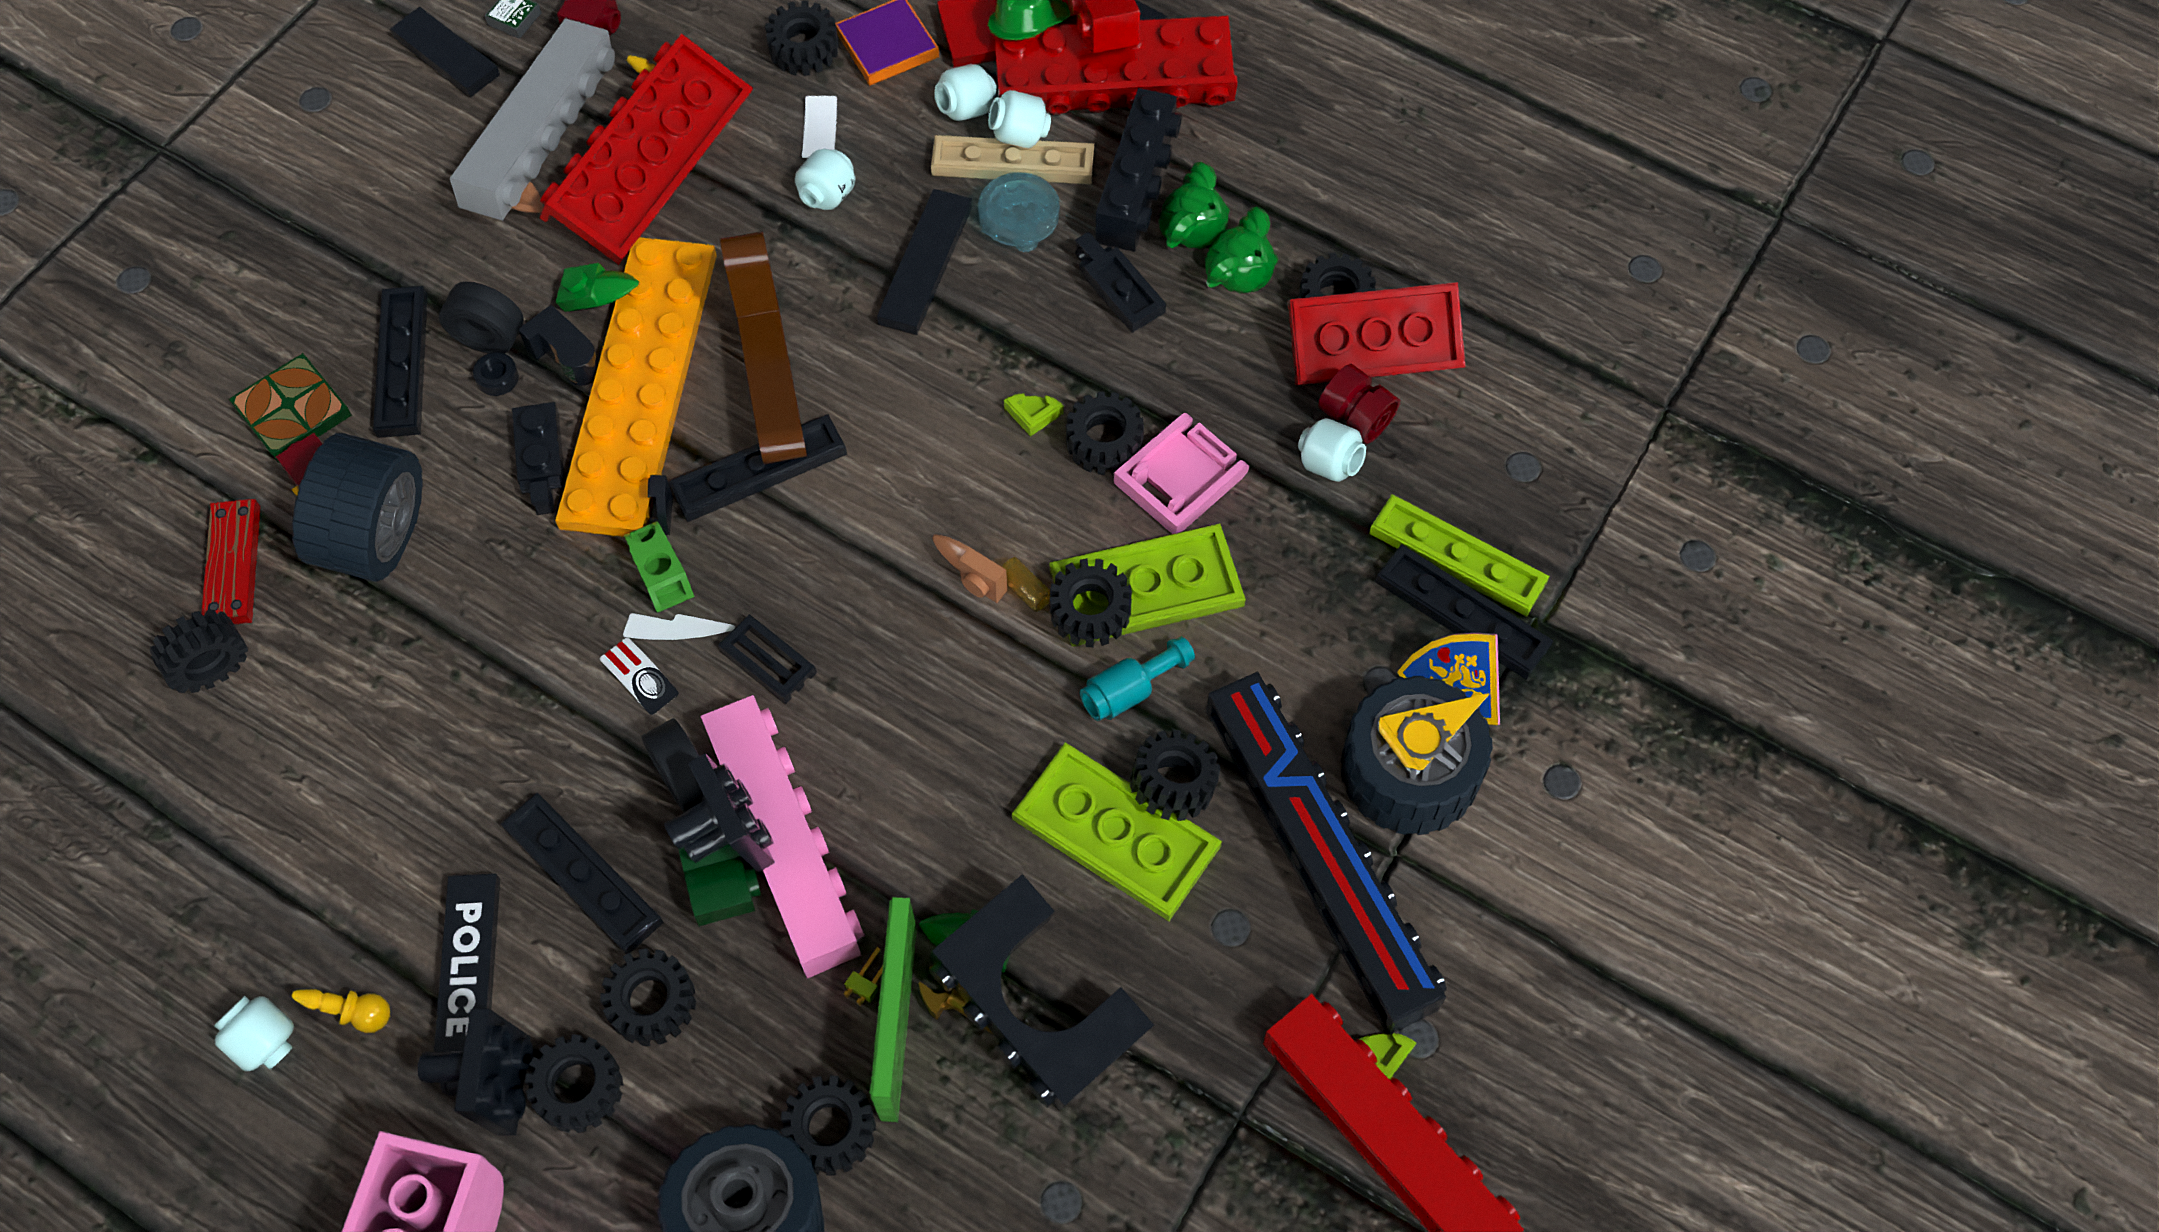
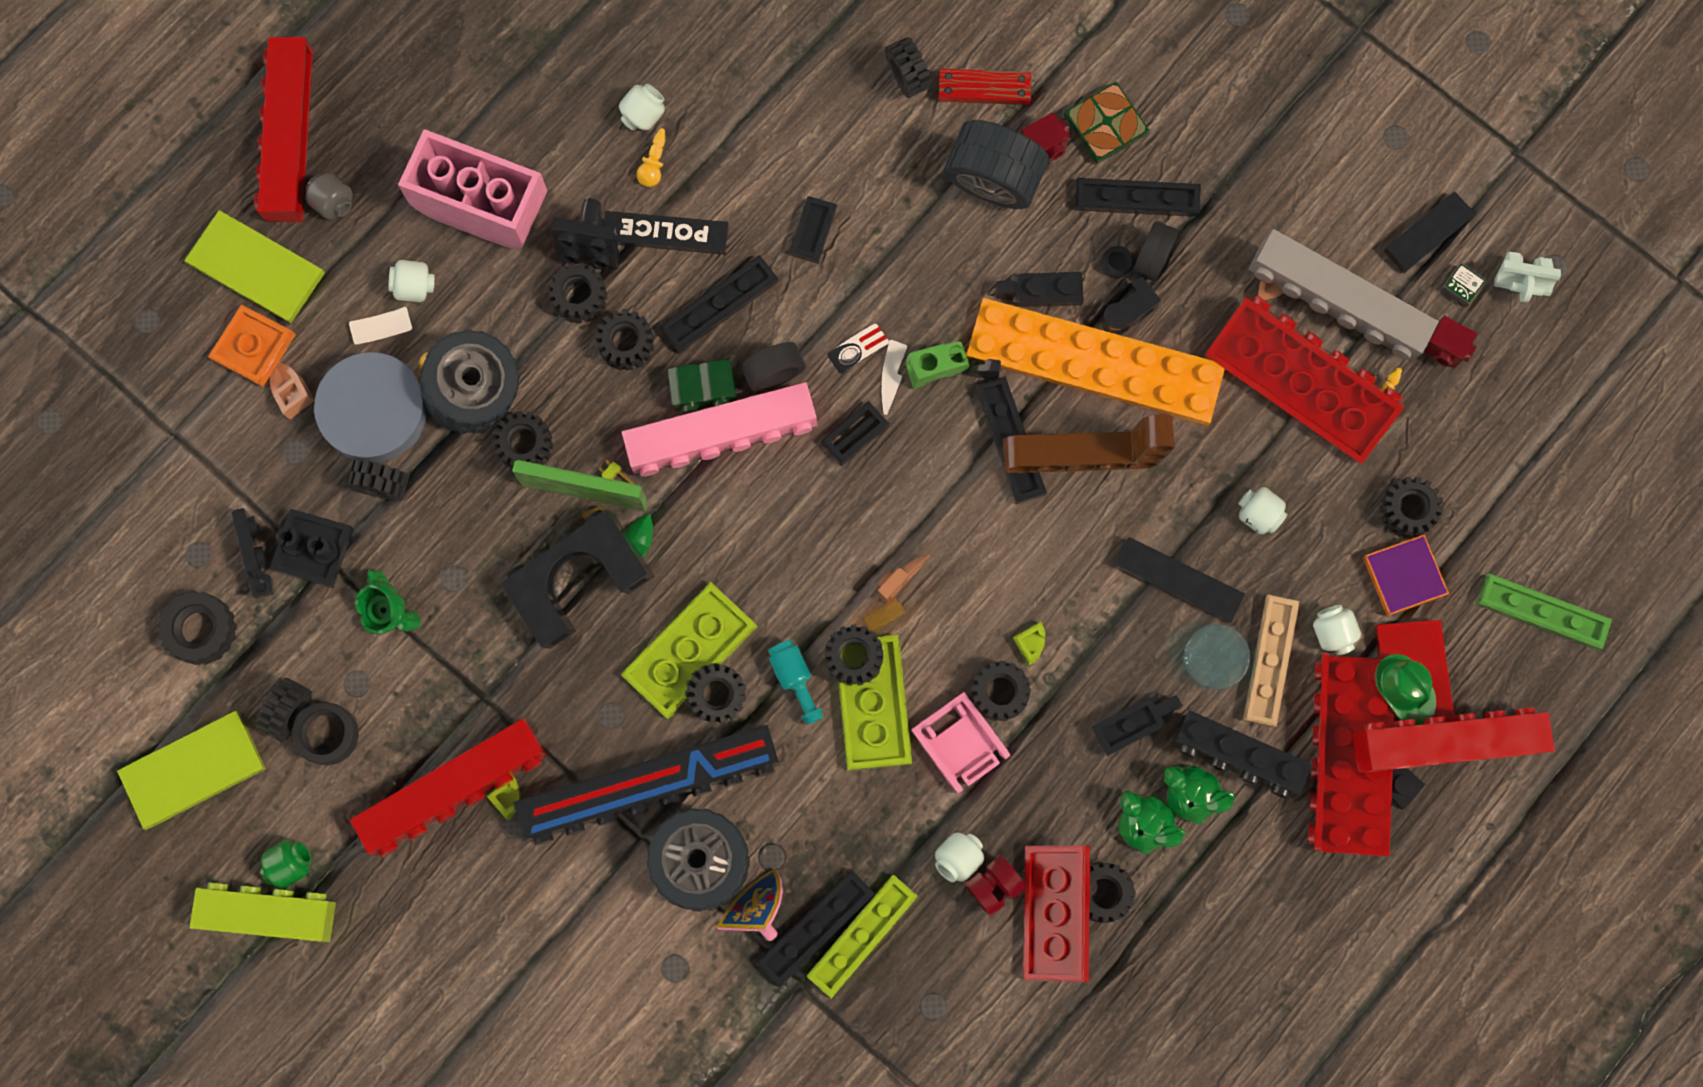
camera: 100 degrees right, 15 degrees up
green plate [555,263,639,312] -> none
black plate [664,753,775,872] -> none
white sticker [802,96,837,158] -> none
light aqua head [988,90,1051,148] -> none
yellow sticker [1378,693,1490,774] -> none
none -> black tile [789,196,837,264]

